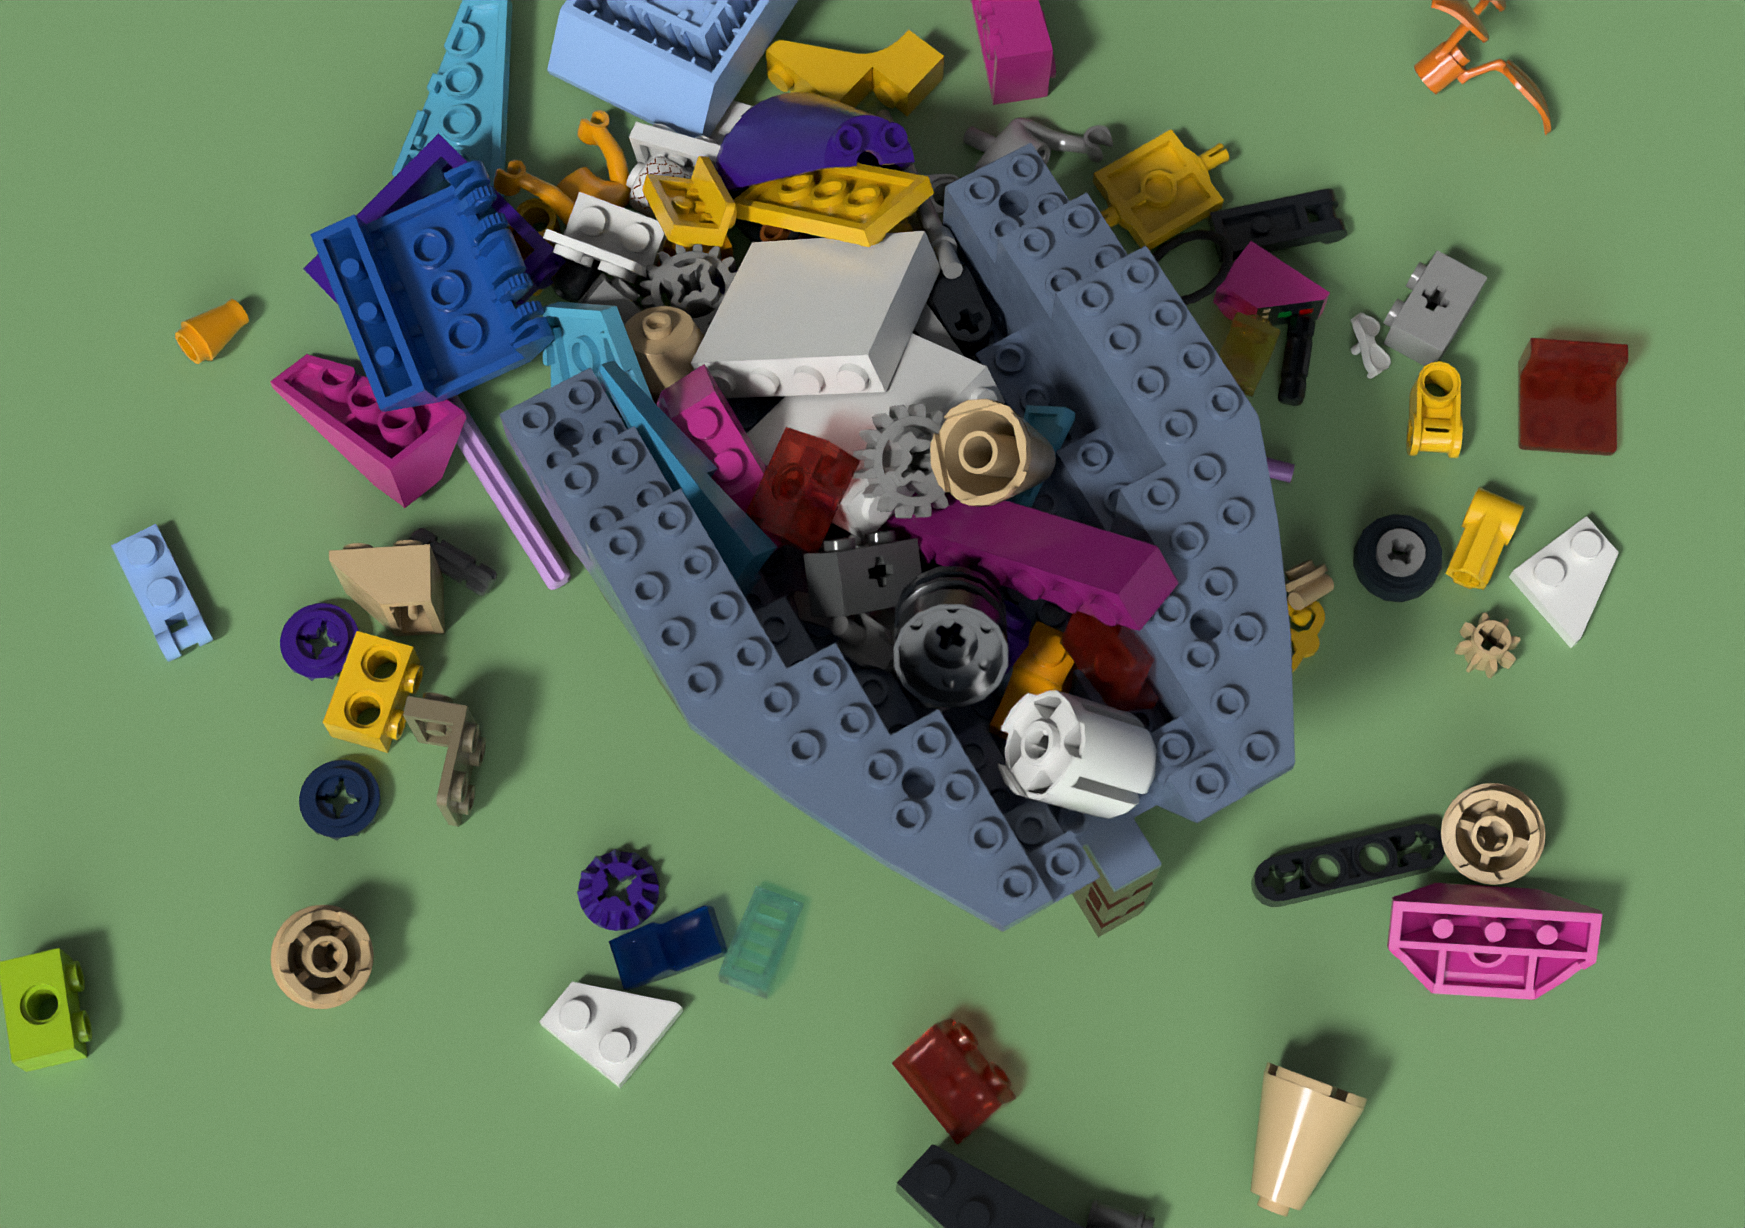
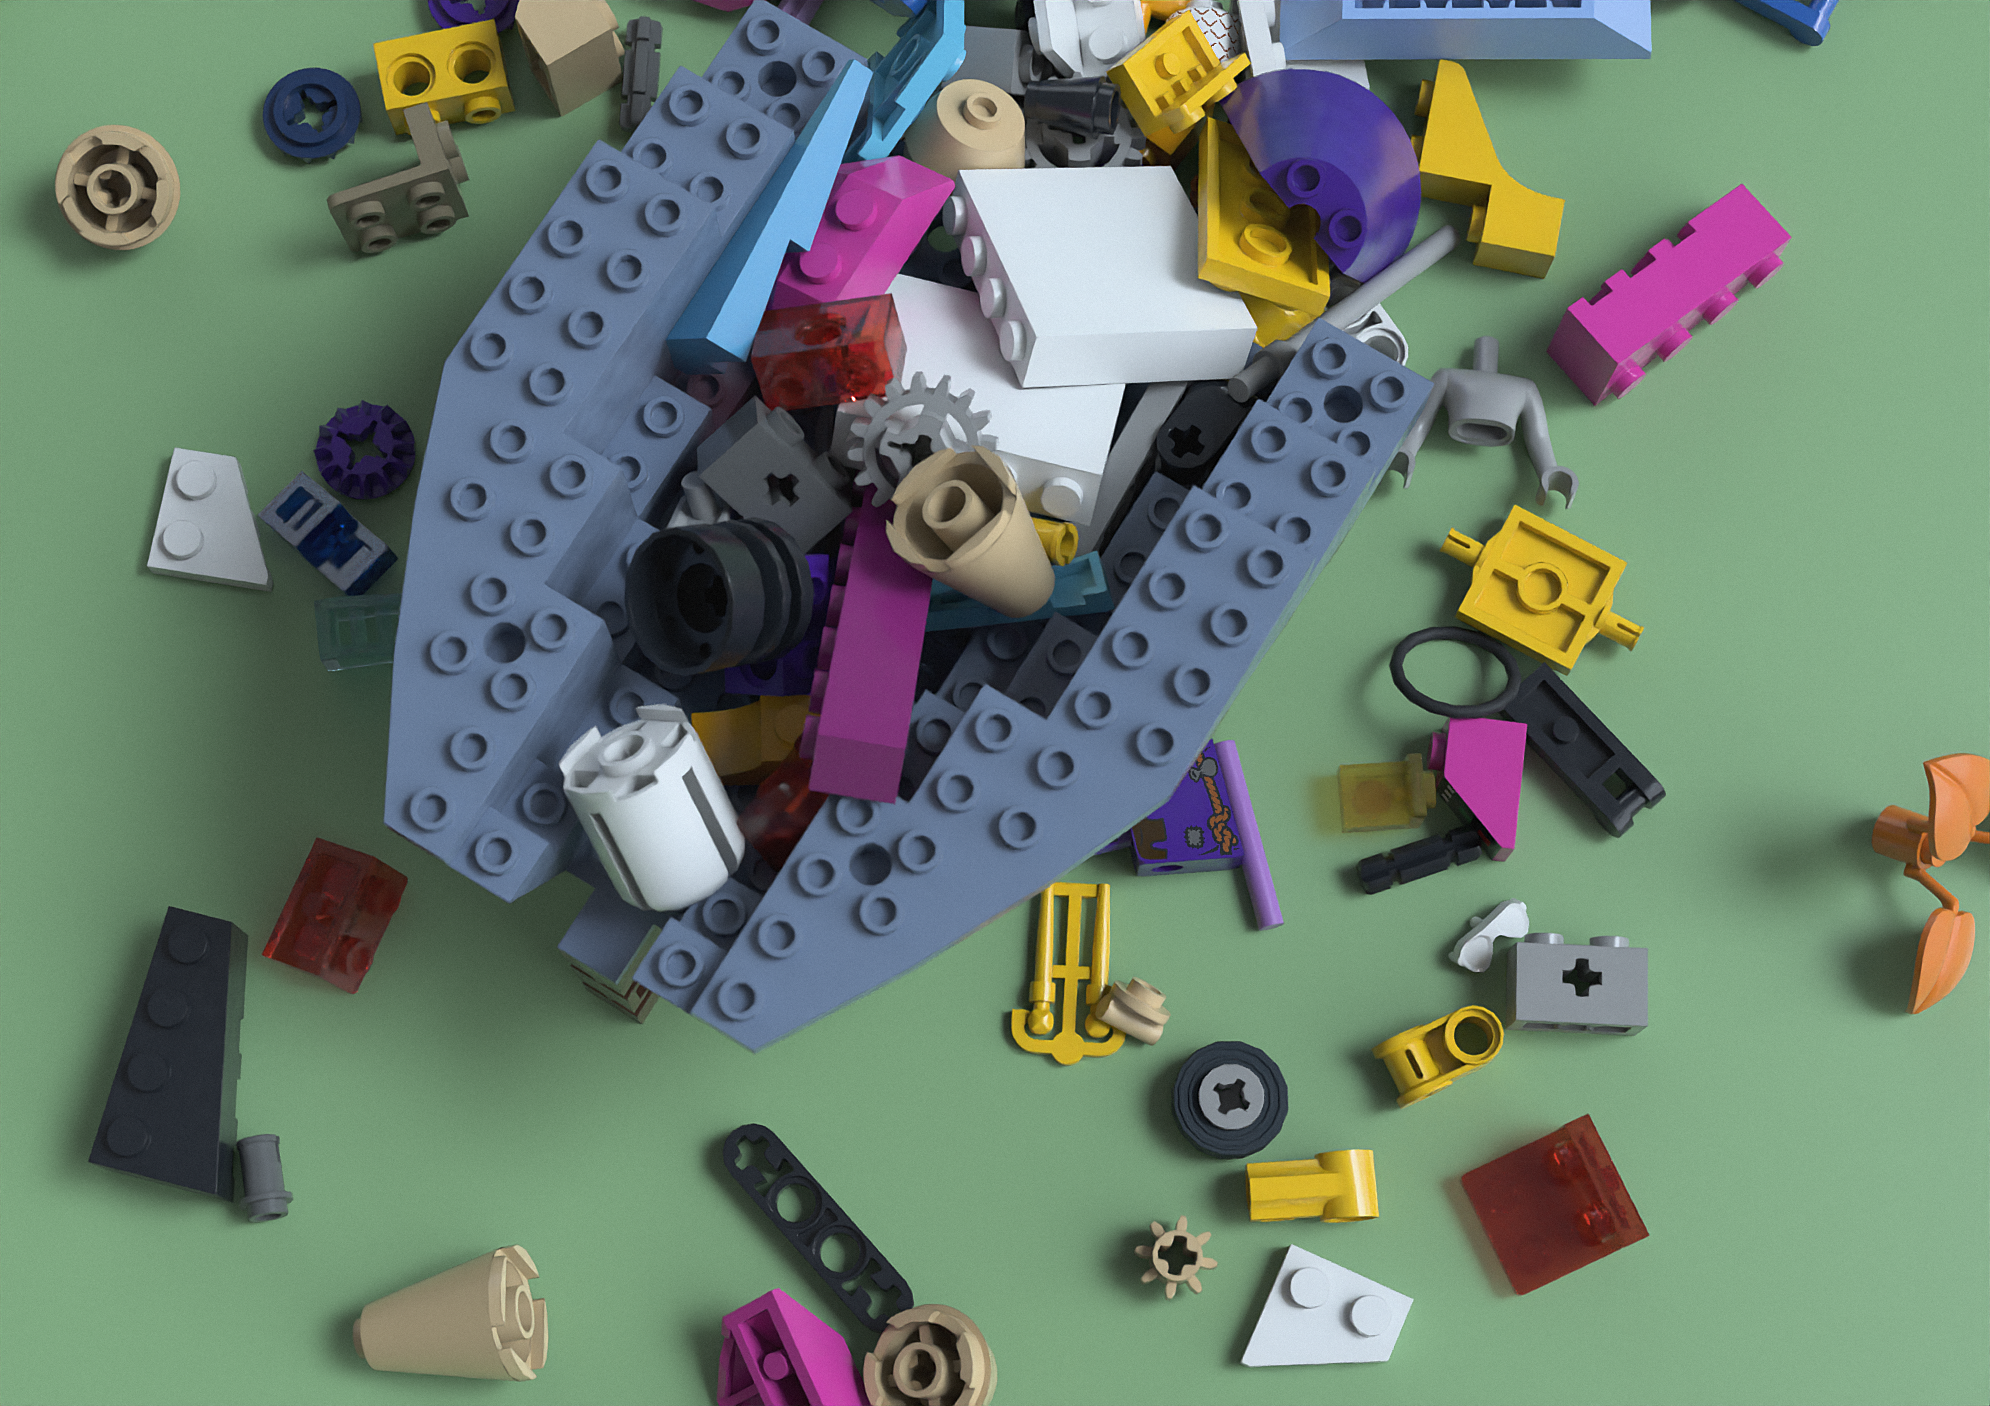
camera: 60 degrees right, 5 degrees up
none -> black cone [1024,76,1121,140]

